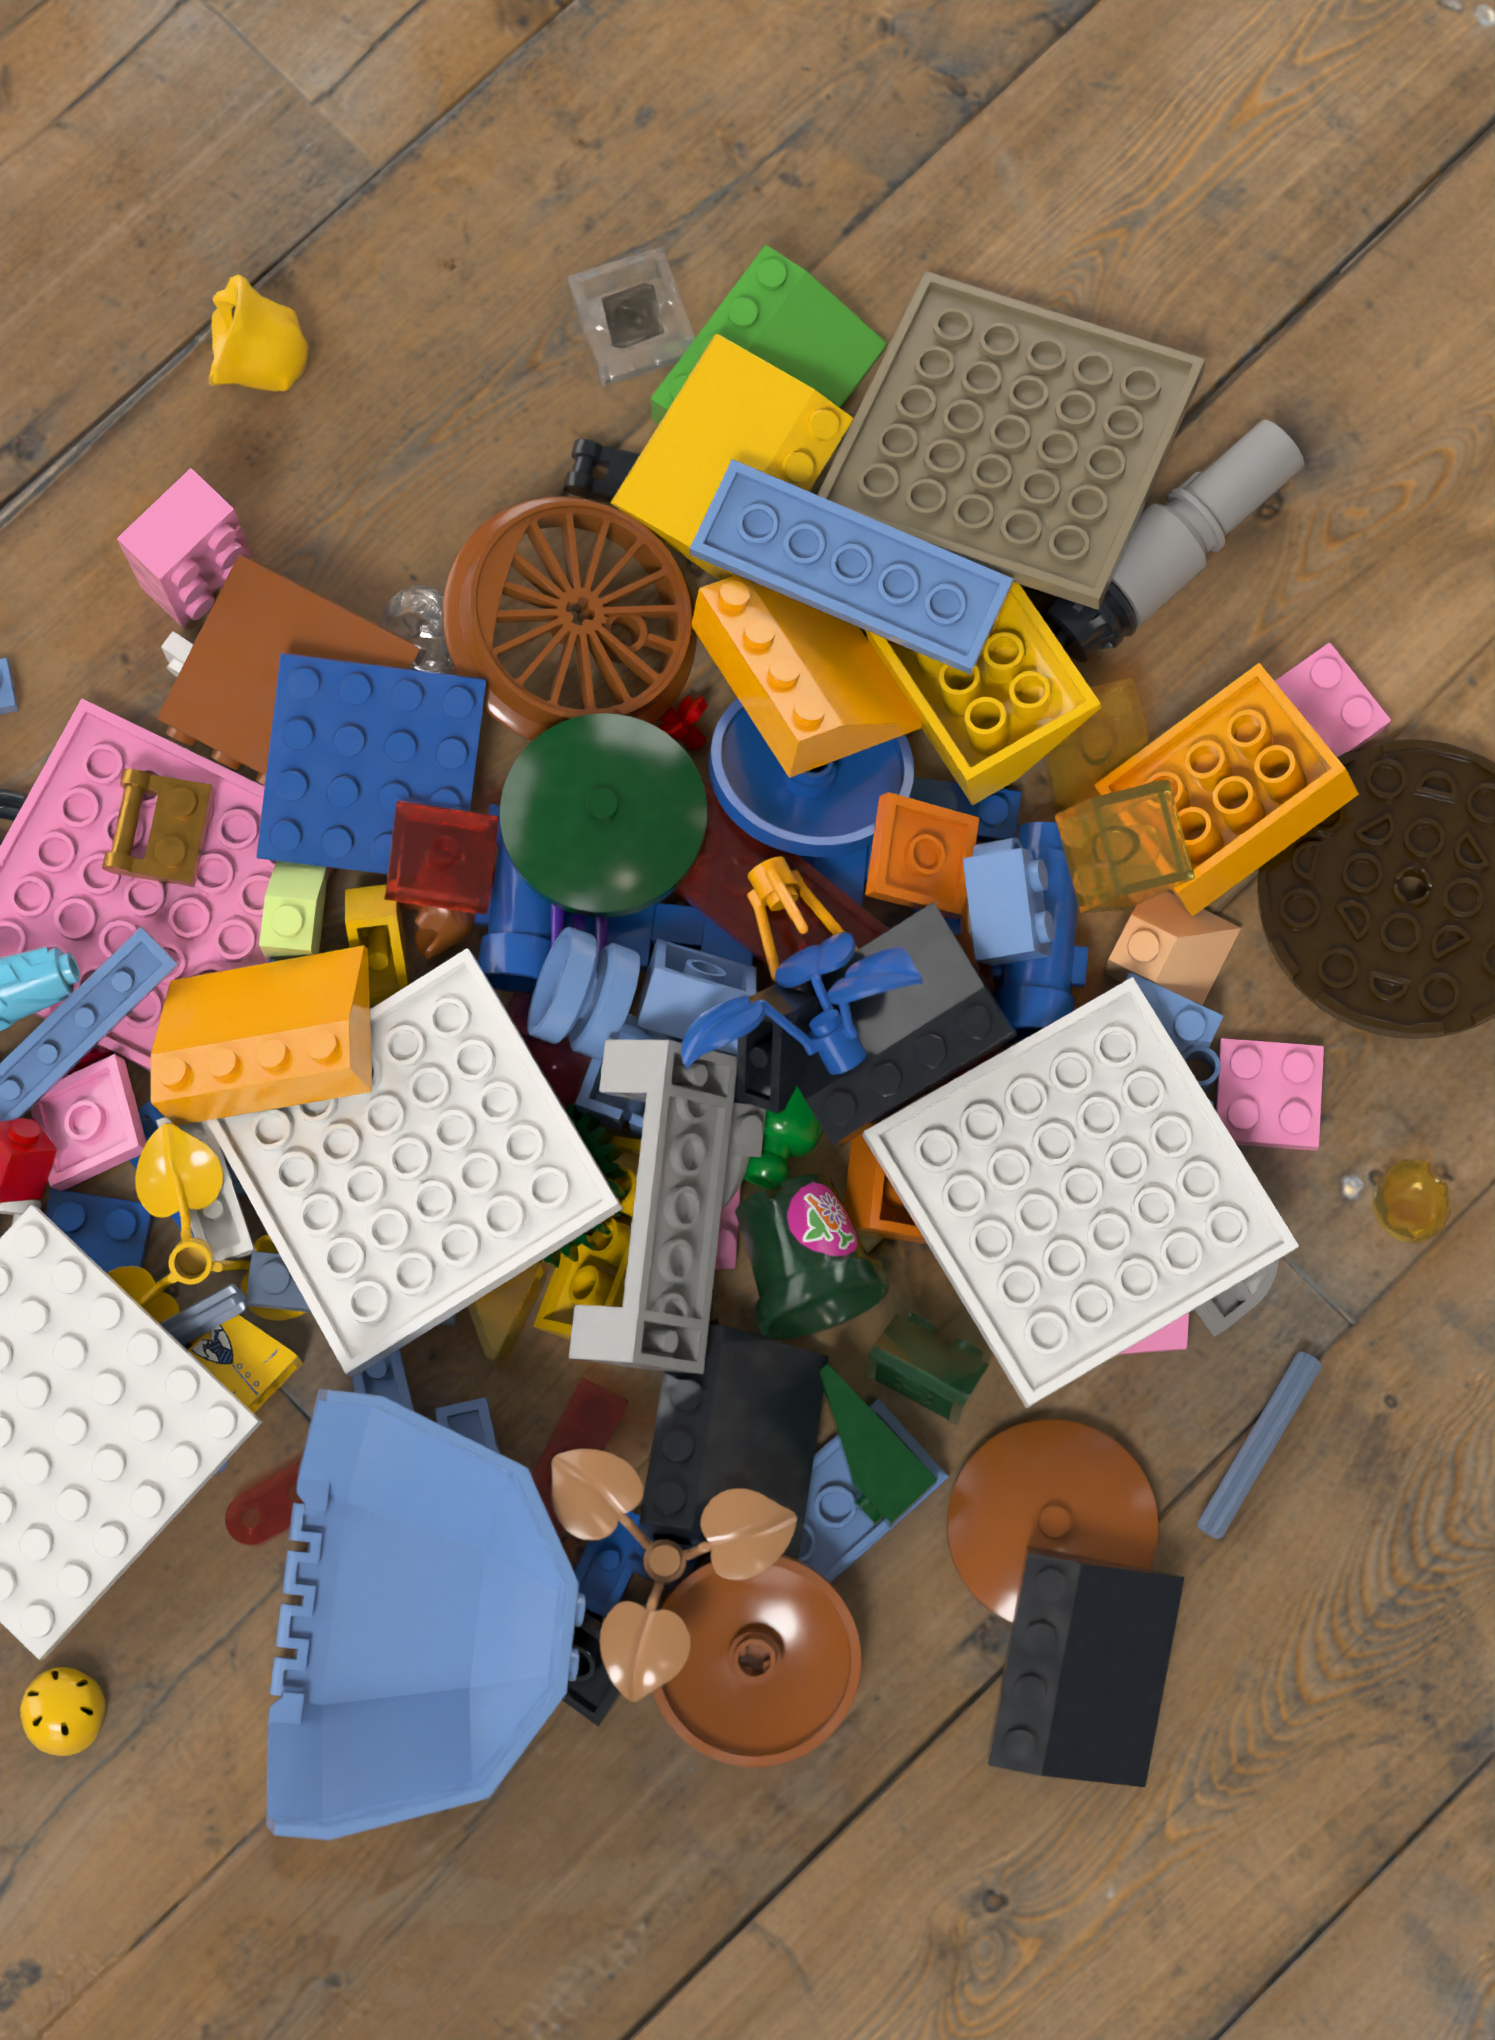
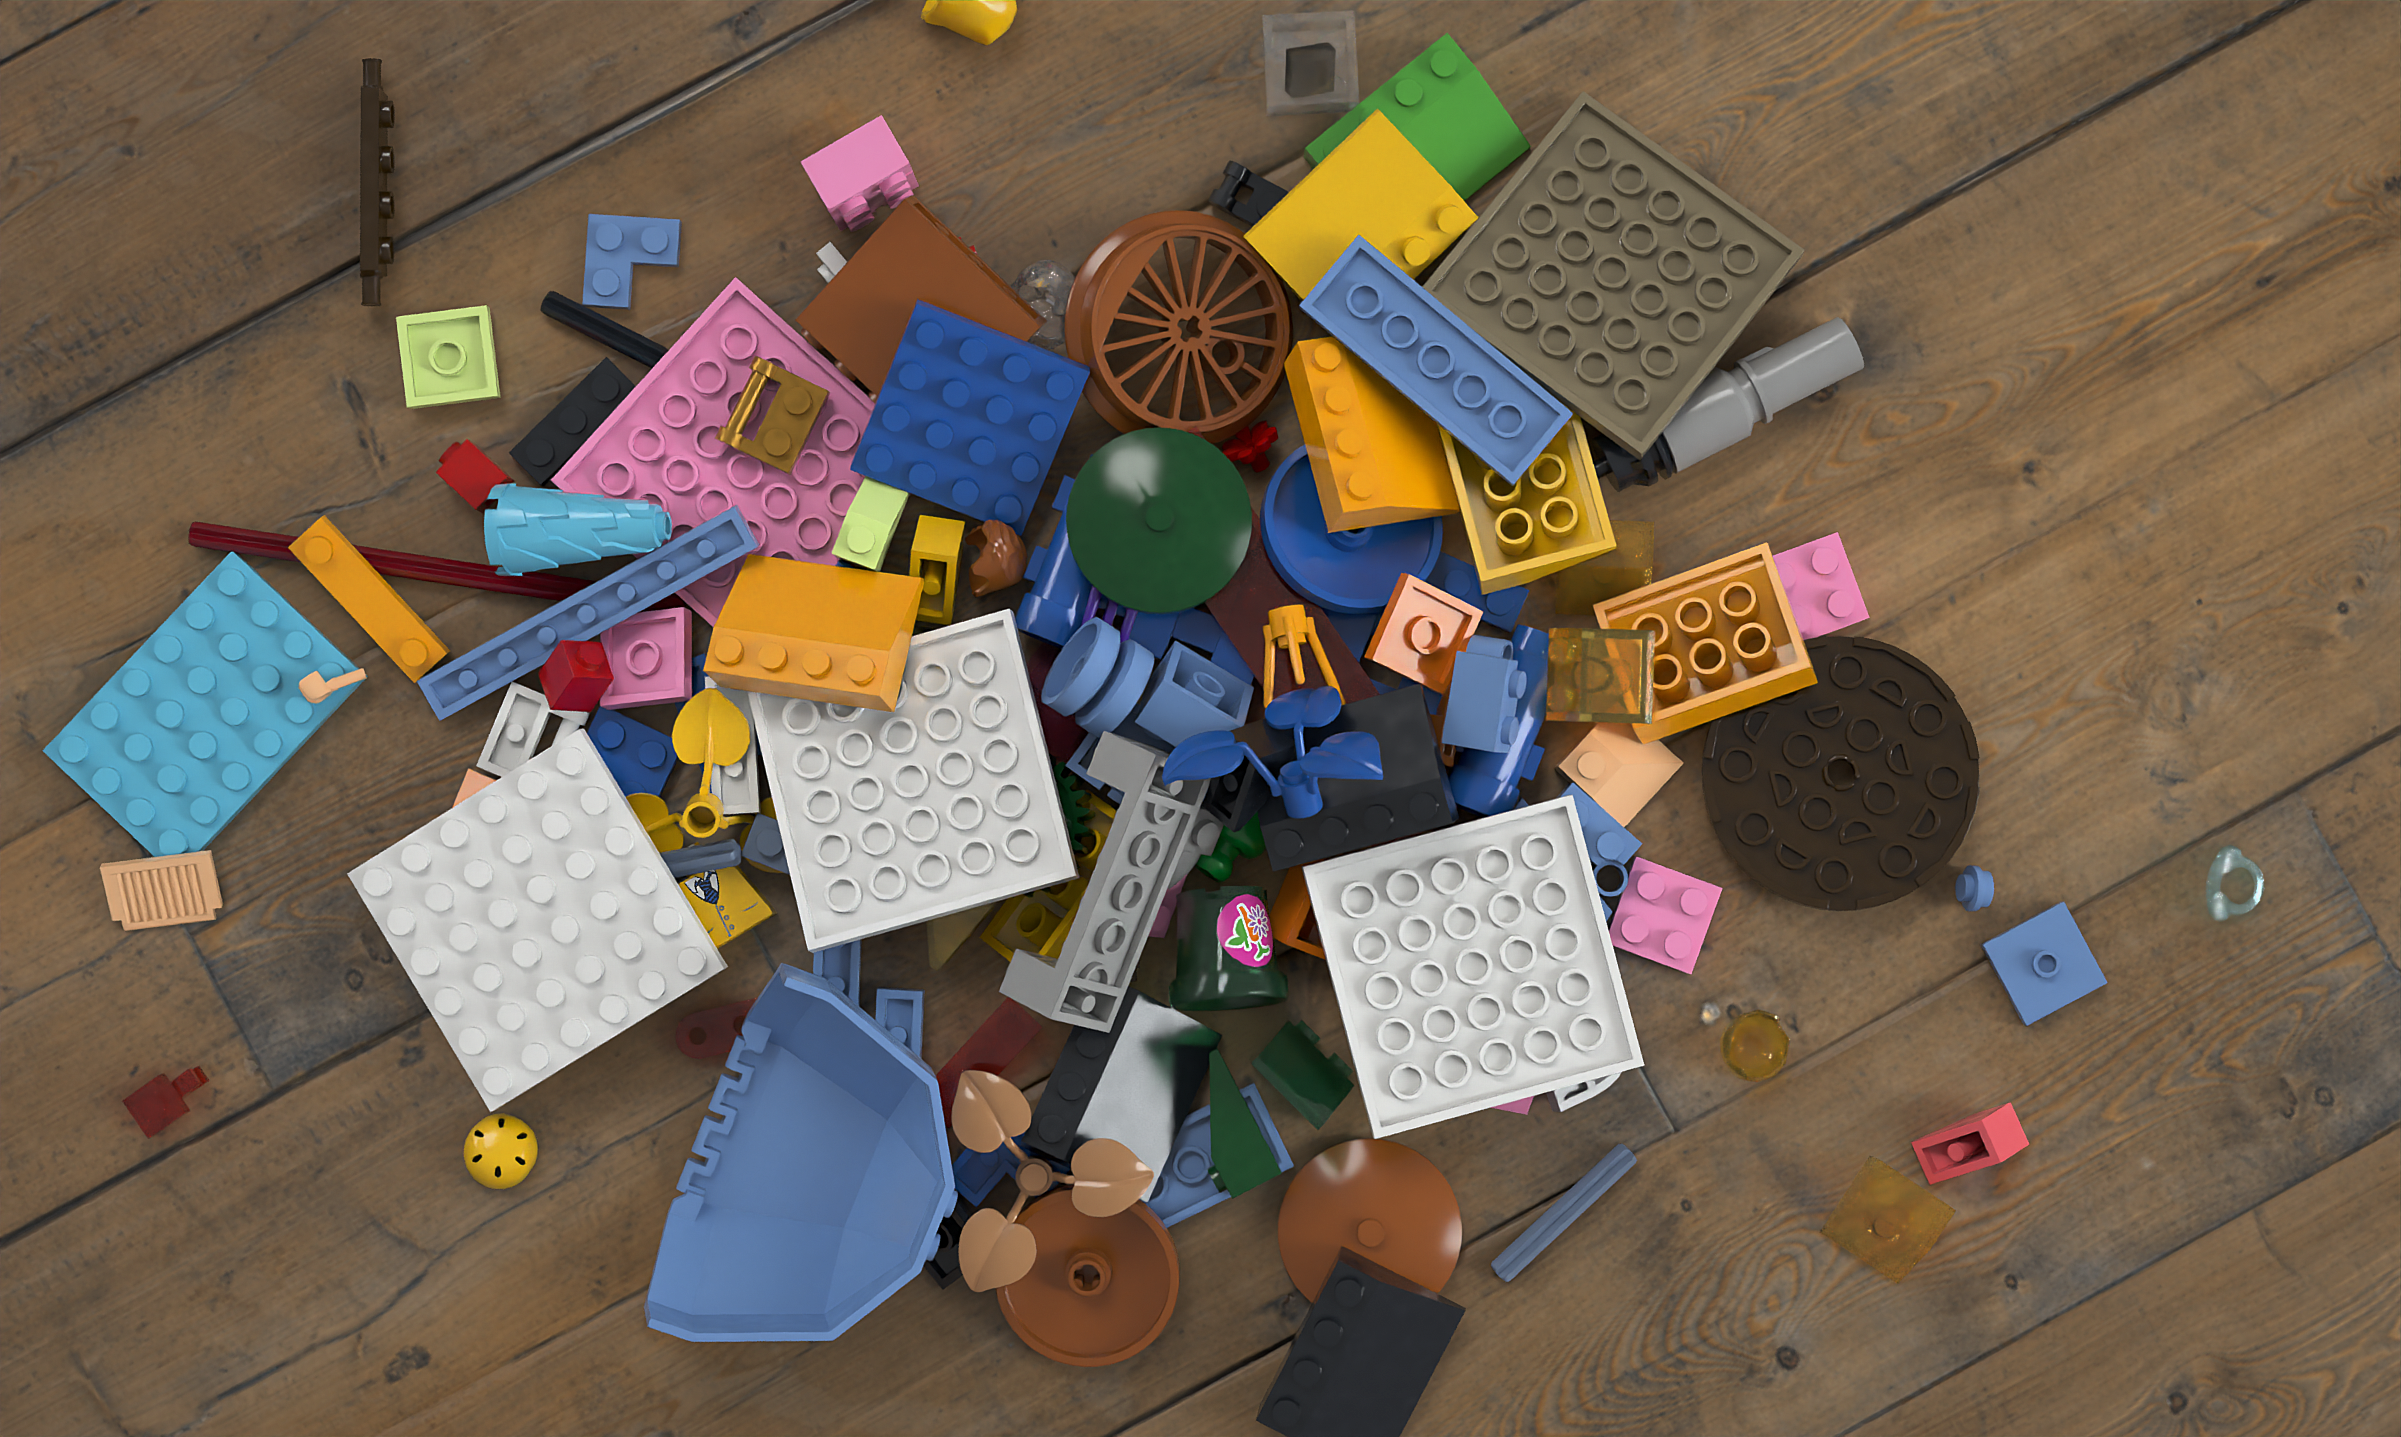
camera: 15 degrees right, 10 degrees up
clear red plate [384,801,499,915] -> none

